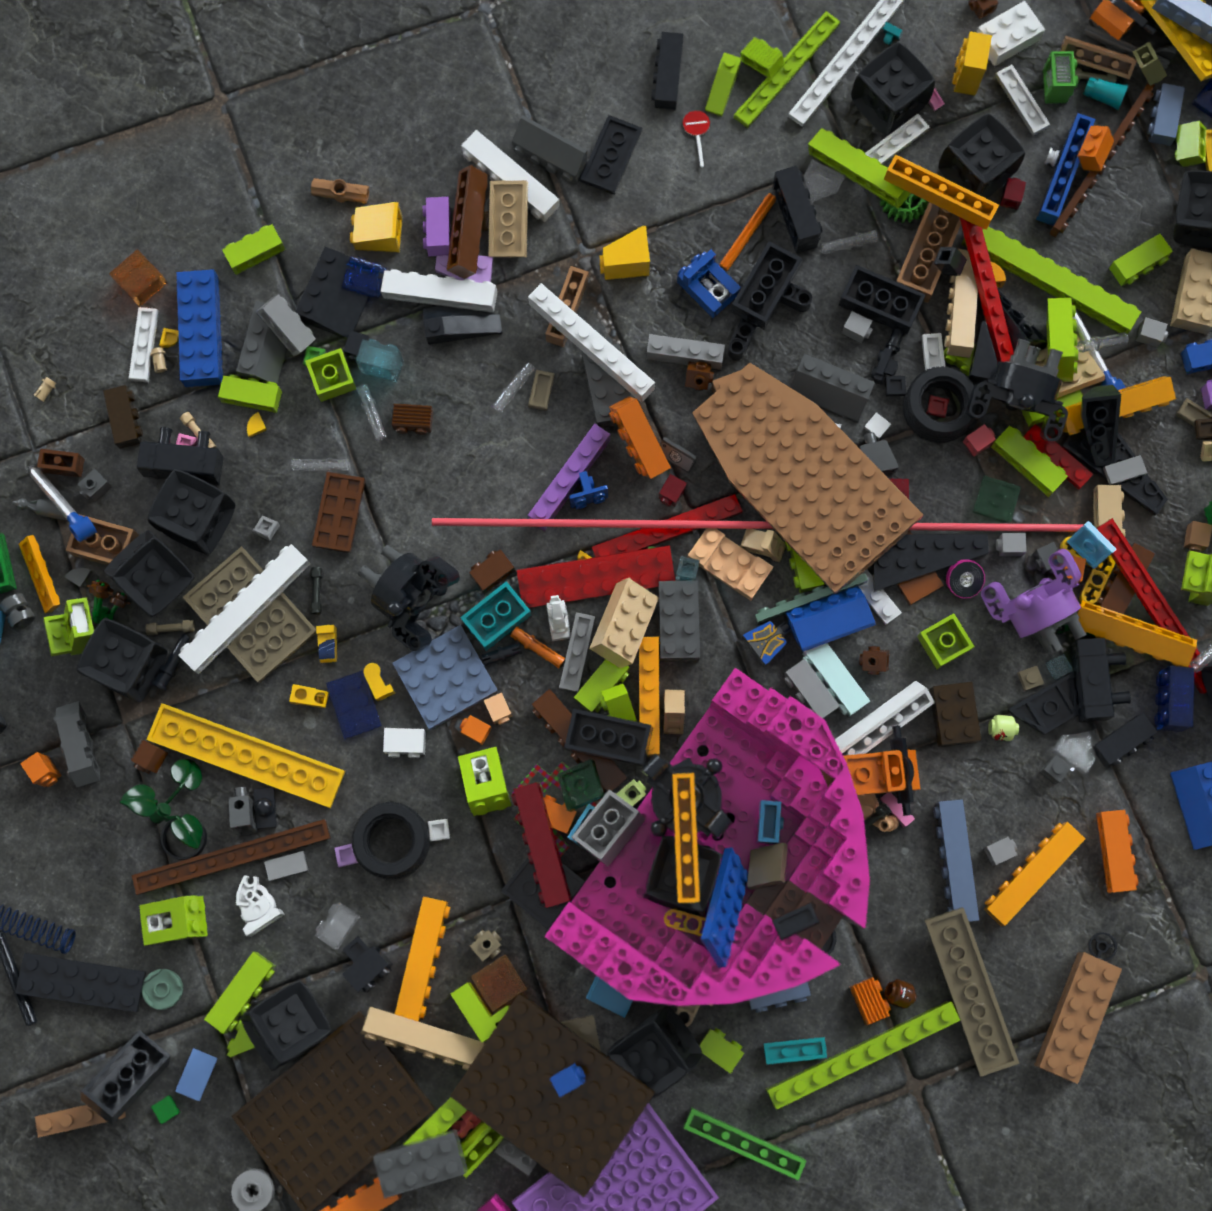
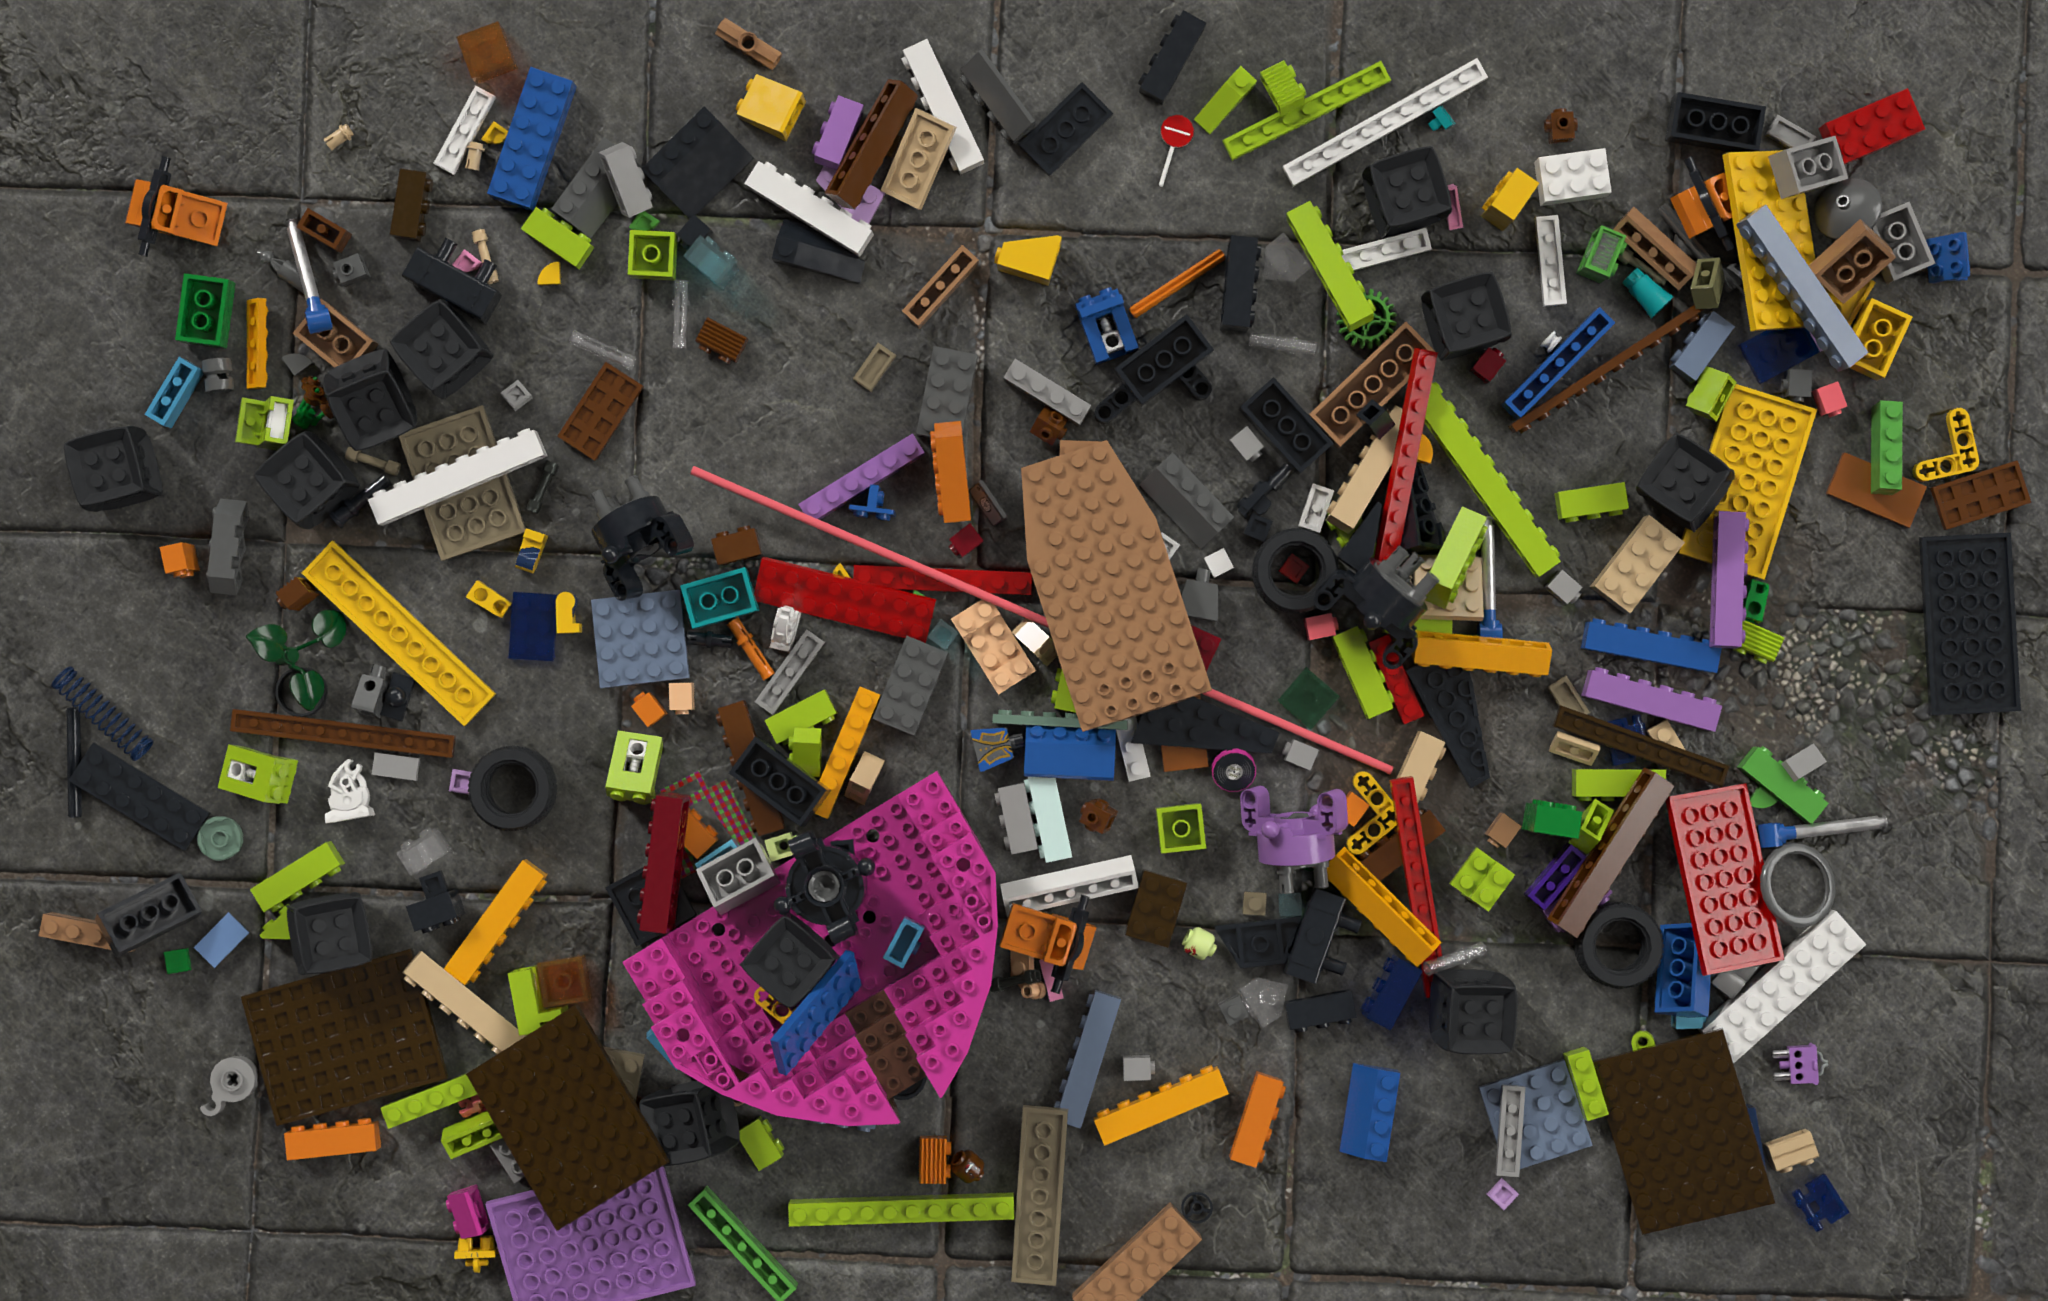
camera: 25 degrees right, 10 degrees up
lime brick [222,224,285,275] -> none
clear blue plate [343,256,387,299] -> none
dark grey brick [373,1129,468,1198] -> none
white brick [383,728,426,758] -> none
white tile [428,819,450,842] -> none
dark tan brick [470,930,502,962] -> none
clear pin [491,362,536,413] -> none
white brick [528,283,655,403] -> none
blue brick [550,1063,586,1097] -> none
clear green plate [557,759,604,812] -> none
tan brick [589,578,659,668] -> none
light orange brick [672,773,700,903] -> none
dark tan tile [747,842,788,890] -> none
teal plate [763,1037,827,1065] -> none
black tile [772,903,820,941] -> none
light orange brick [884,154,999,230] -> none
dark grey brick [1033,542,1064,574] -> none
medium azure tile [1067,521,1116,569] -> none
clear pin [1077,332,1129,353] -> none
orange brick [1078,126,1114,171] -> none
black wedge [1081,385,1121,466] -> none
light grey tile [1103,455,1147,485] -> none

